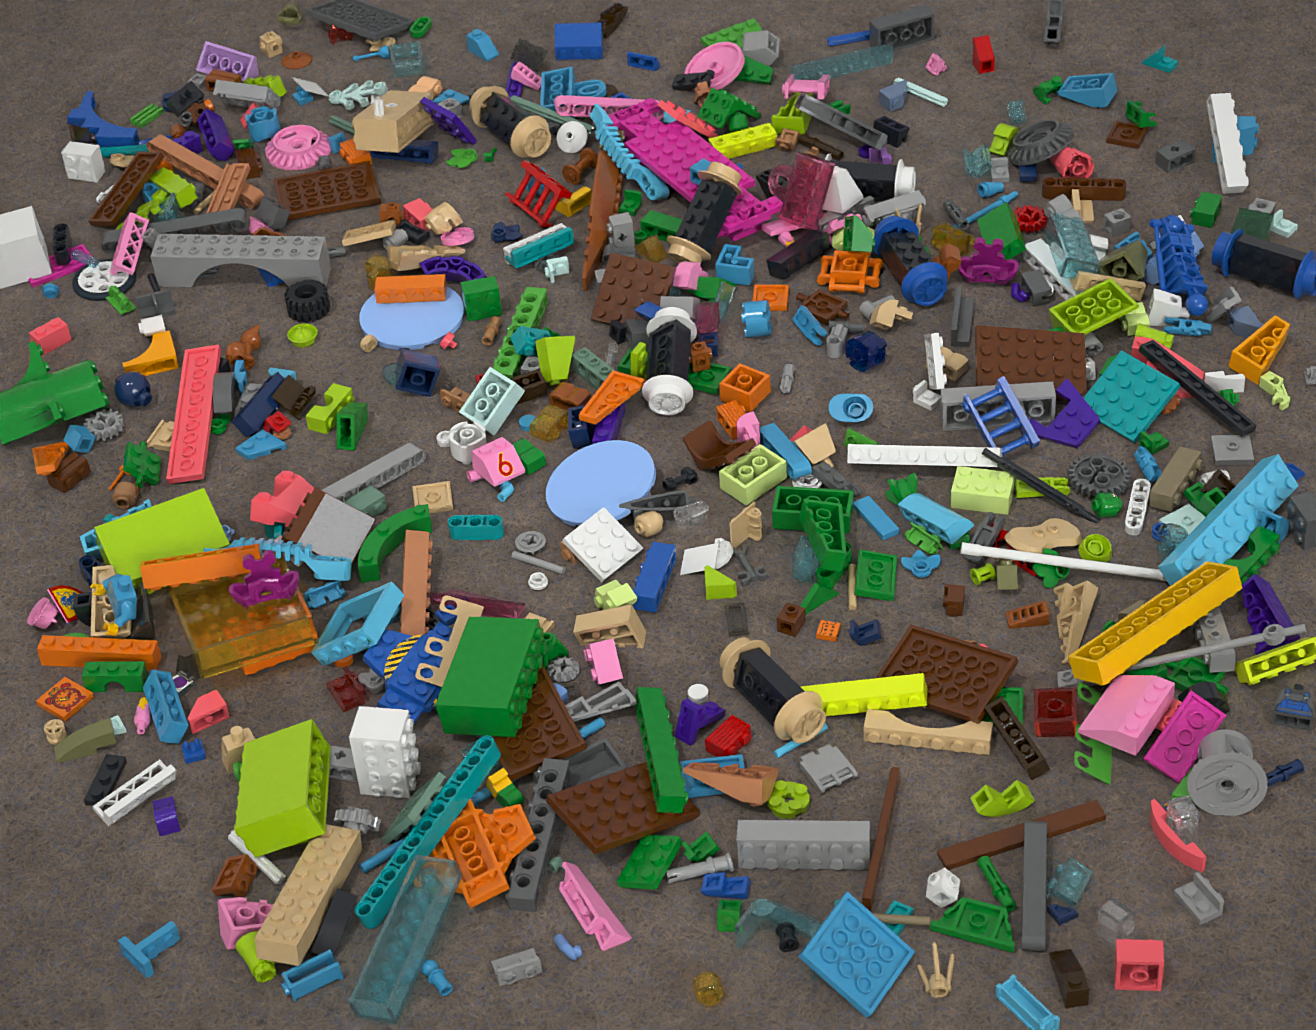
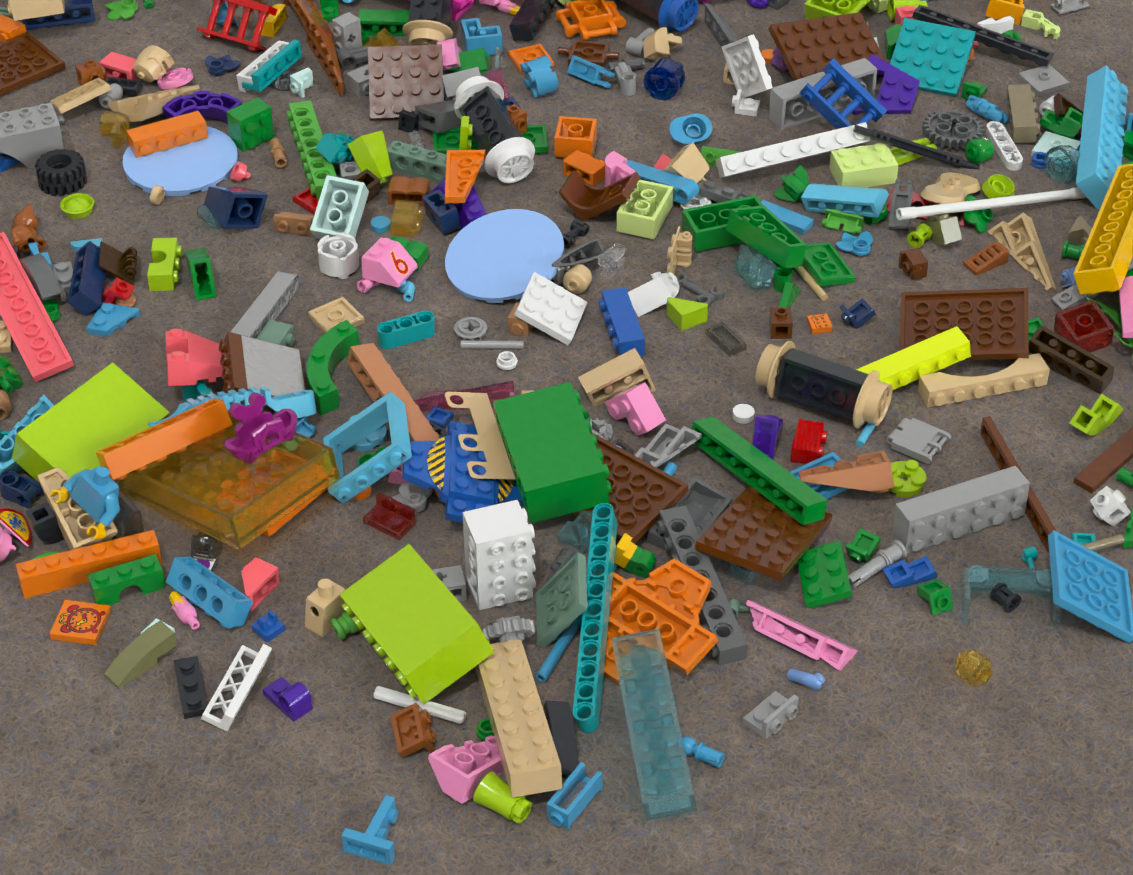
camera: 30 degrees left, 0 degrees up
tan wheel [44,719,67,745] -> none
white tile [436,431,450,447] -> none
yellowish green brick [594,580,637,610] -> none
blue slope [634,301,663,321] -> none
light grey axle [779,364,795,394] -> none

